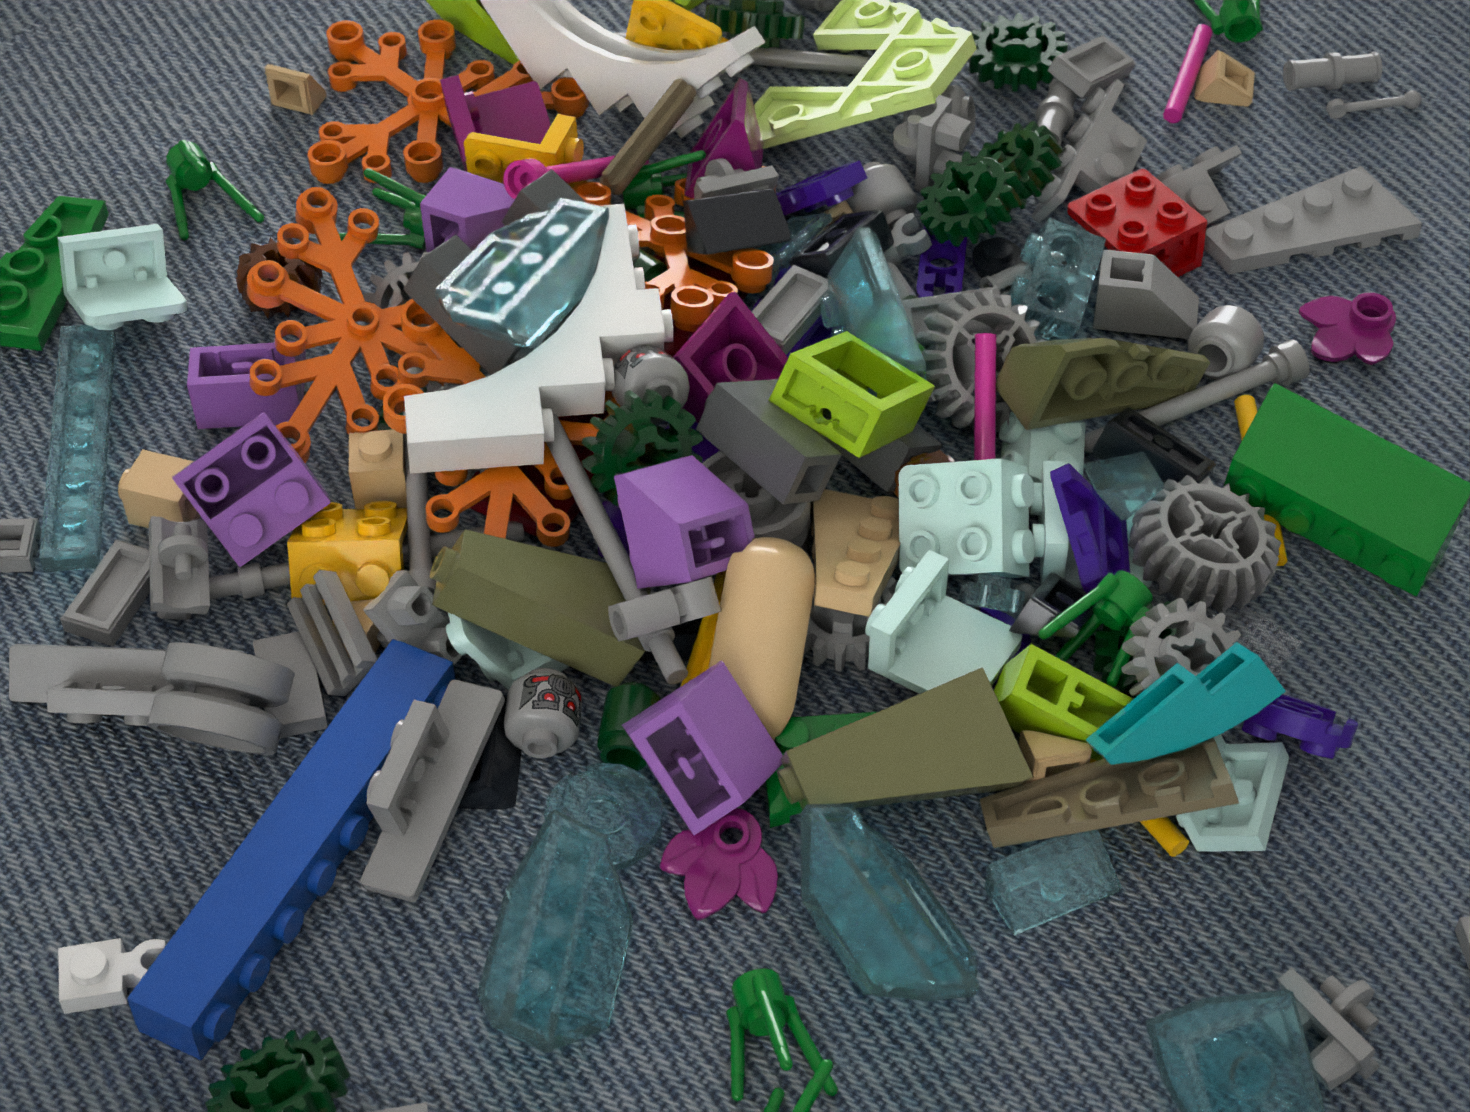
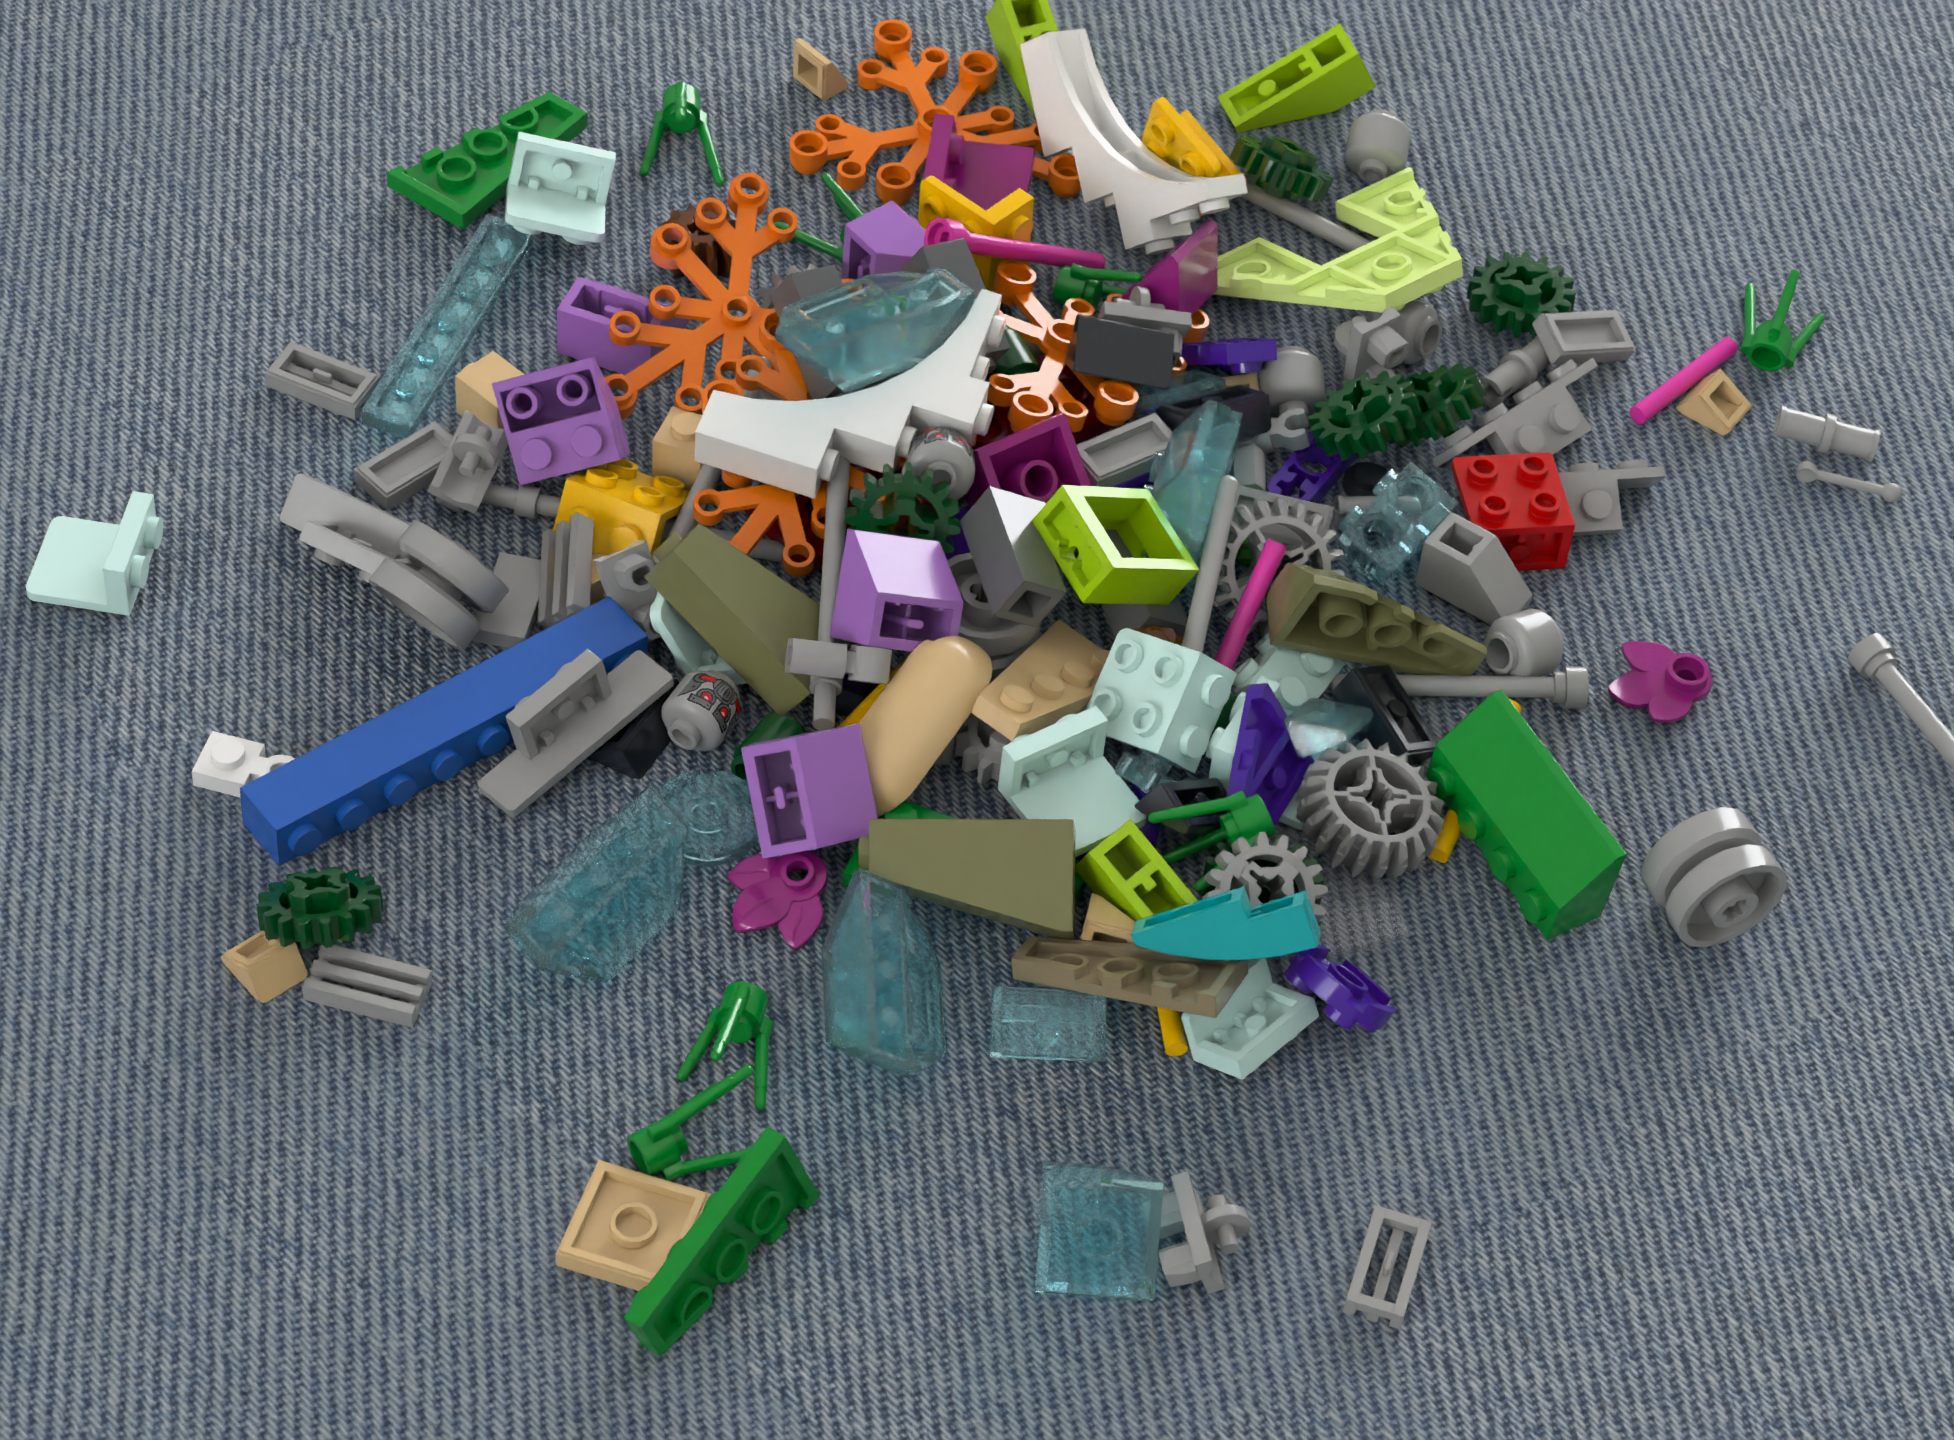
camera: 20 degrees right, 0 degrees up
dark tan axle [600,79,696,195] -> none
light grey wing [1204,166,1422,274] -> none
none -> light grey piece [1182,475,1239,653]

